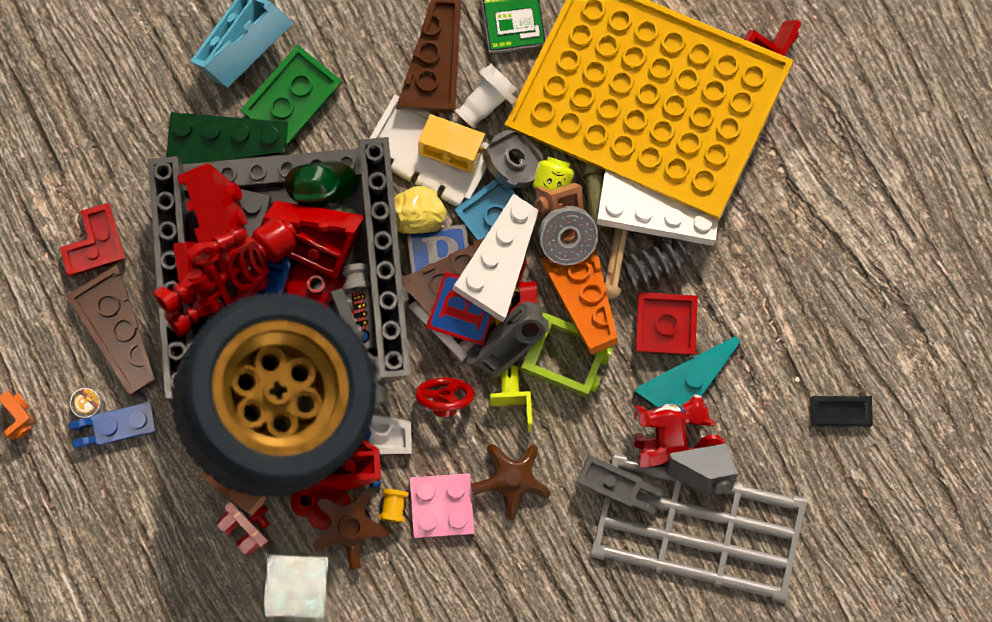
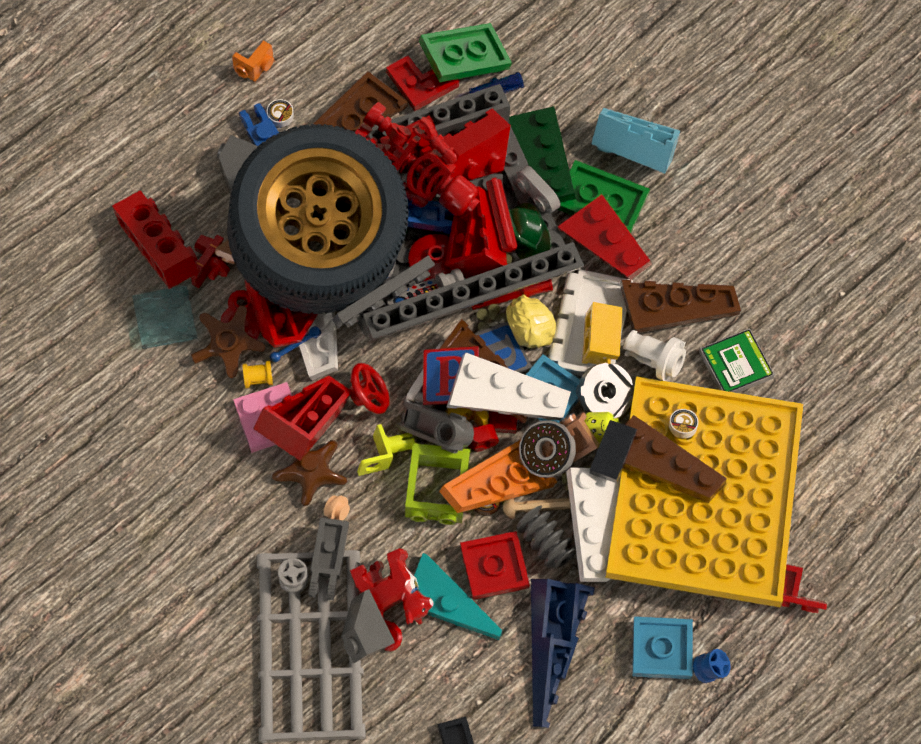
camera: 75 degrees right, 15 degrees down
none -> red brick [112,190,198,289]
none -> dark grey slope [217,135,257,194]
none -> red wedge [253,376,352,461]
none -> light grey wheel [278,558,308,593]
none -> light nougat plate [324,495,350,520]
none -> green plate [418,23,512,82]
none -> clear blue pin [469,72,524,94]
none -> red axle [486,177,517,253]
none -> light grey plate [516,166,560,214]
none -> dark blue wedge [531,579,595,728]
none -> red wedge [558,194,652,280]
none -> black tile [590,420,637,483]
none -> reddish brown wing [623,415,727,503]
none -> dark azure plate [632,617,693,679]
none -> tile [669,409,698,438]
none -> blue wheel [693,649,731,684]

